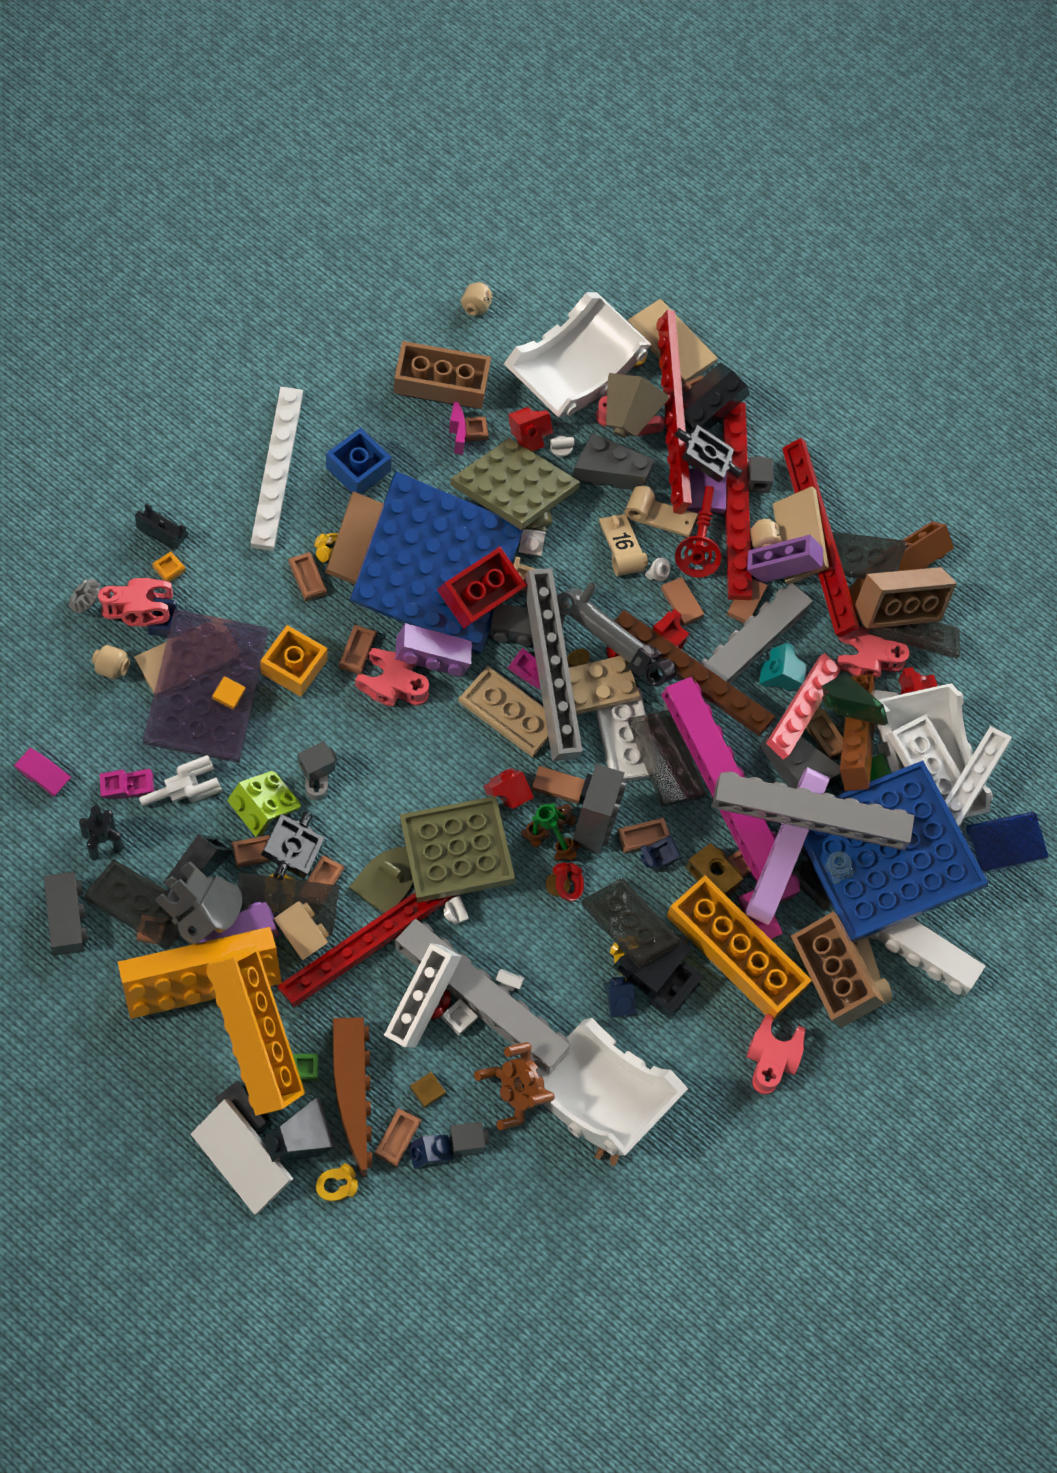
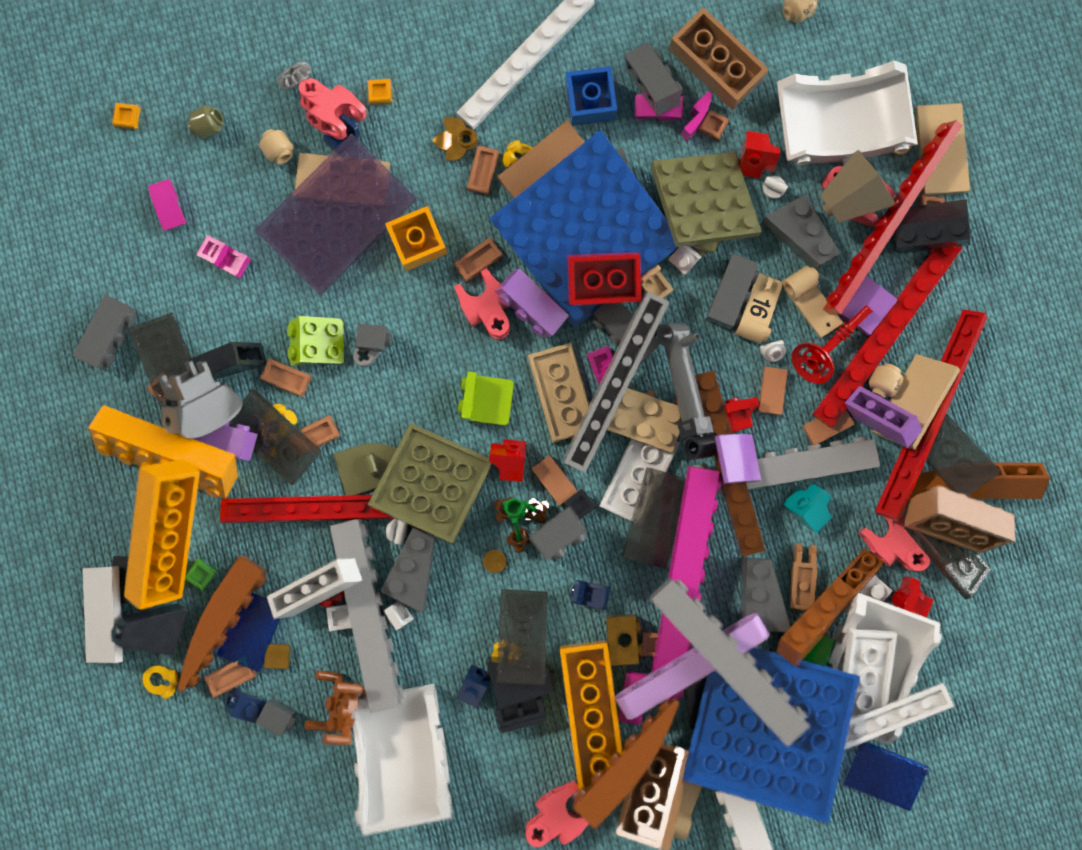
camera: 45 degrees right, 20 degrees up
black plant [79,806,123,860] -> none
black hinge [135,503,189,551] -> none
white plant [139,755,223,807] -> none
light orange tile [212,676,246,710] -> none
plate [261,811,324,881] -> none
tan brick [274,901,330,960] -> none
red piece [552,862,584,901] -> none
pearl gold piece [567,649,591,667] -> none
nougat tile [617,818,669,854] -> none
black plate [674,425,743,483] -> none
dark grey brick [748,456,773,493] -> none
coral plate [766,653,841,759] -> none
clear green slope [821,673,888,726] -> none
clear light blue brick [825,851,854,884] -> none
none -> olive head [188,105,224,139]
none -> clear blue piece [217,593,280,672]
none -> dark grey wedge [381,528,436,613]
none -> pearl gold plate [433,117,478,161]
none -> lime bracket [458,371,514,426]
none -> dark orange slope [573,697,679,829]
none -> dark grey brick [624,43,683,116]
none -> dark pink slope [634,94,683,121]
none -> dark grey brick [705,253,759,330]
none -> slope [715,434,761,484]

